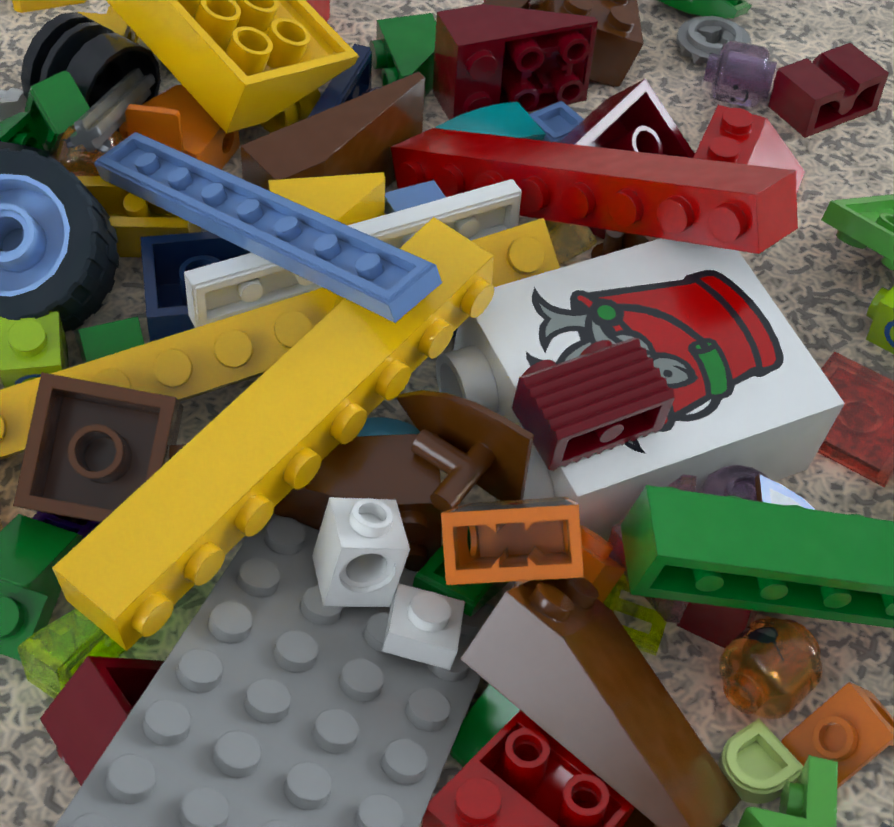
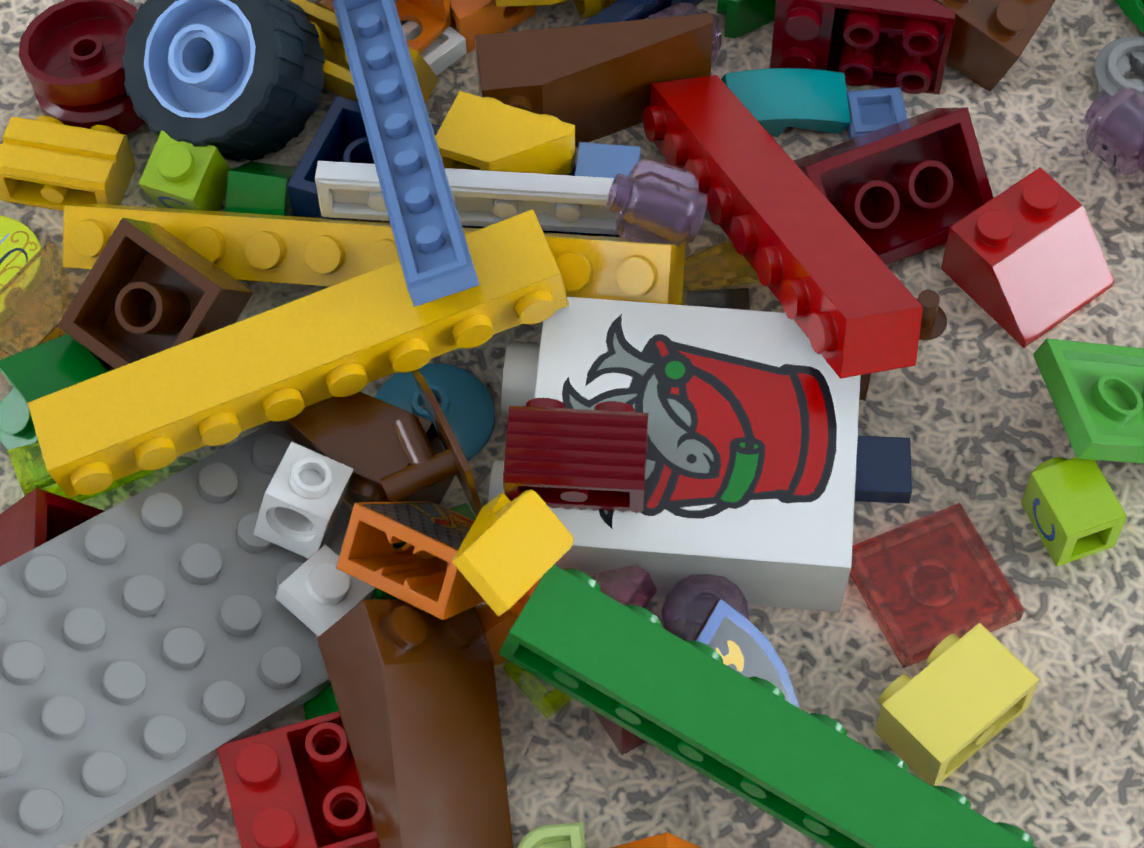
camera: 35 degrees right, 10 degrees up
clear orange head [719,616,823,720] -> none
none -> yellow slope [452,490,574,617]
none -> clear purple head [606,159,707,249]

